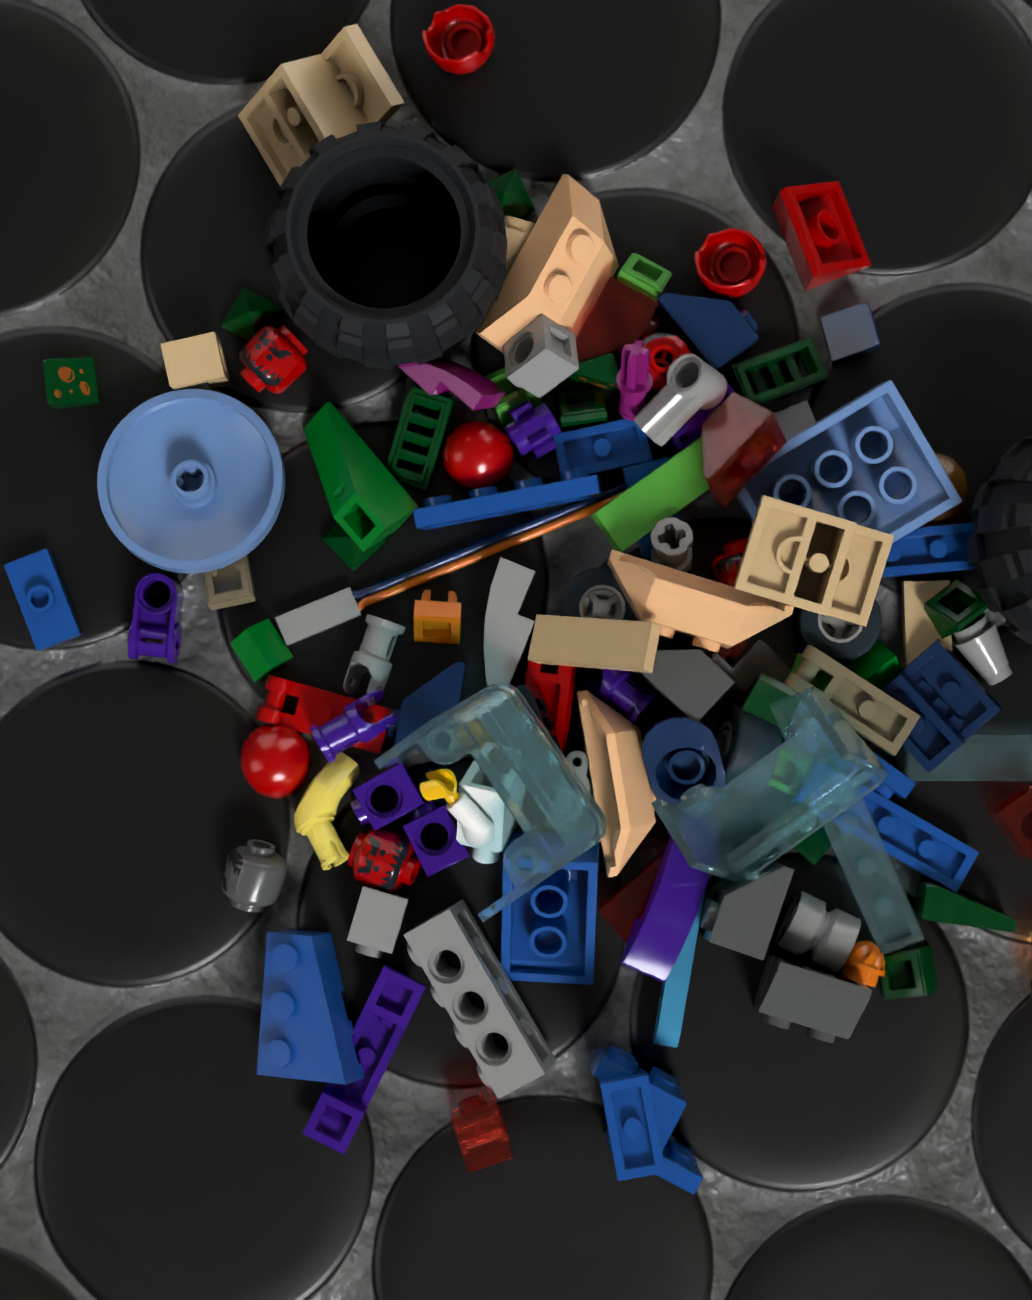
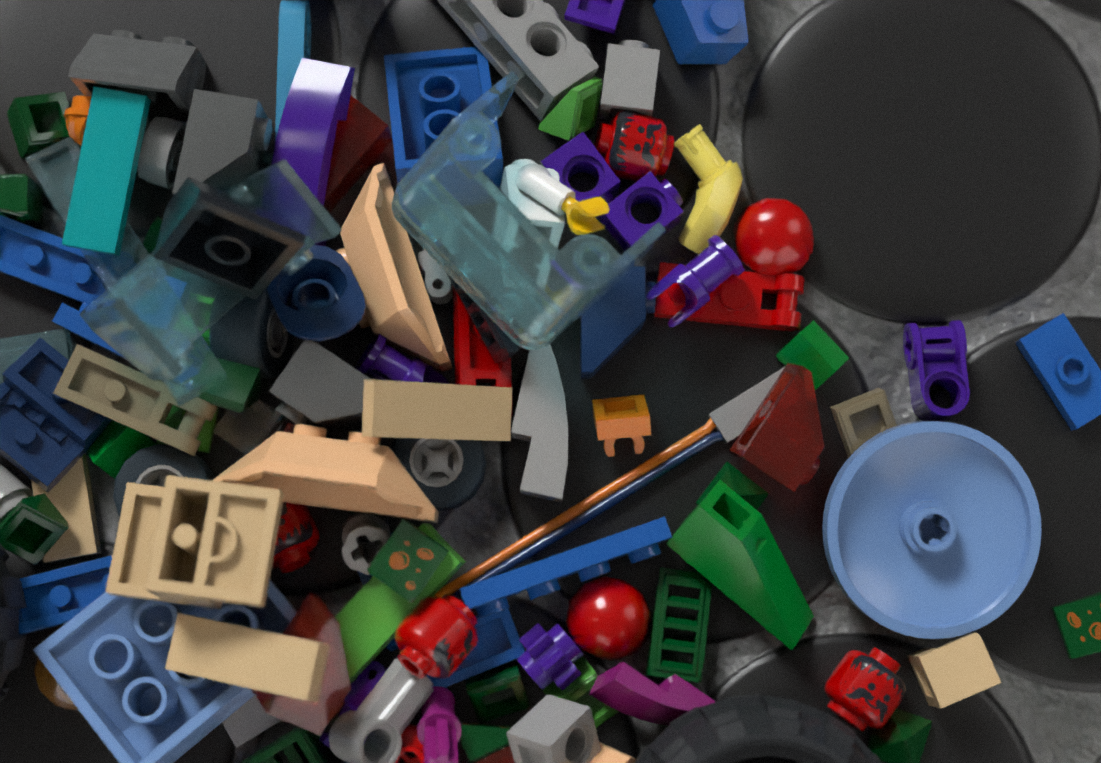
camera: 170 degrees right, 5 degrees down
dark grey head [221,839,287,912] -> none
light grey piece [343,614,406,694] -> none
none -> teal tile [62,86,151,256]
none -> black slope [153,177,306,300]
none -> tan tile [165,613,330,702]
none -> dark green slope [367,518,449,603]
none -> red head [395,595,478,679]
none -> bright green slope [538,77,603,141]
none -> clear red slope [730,363,825,492]

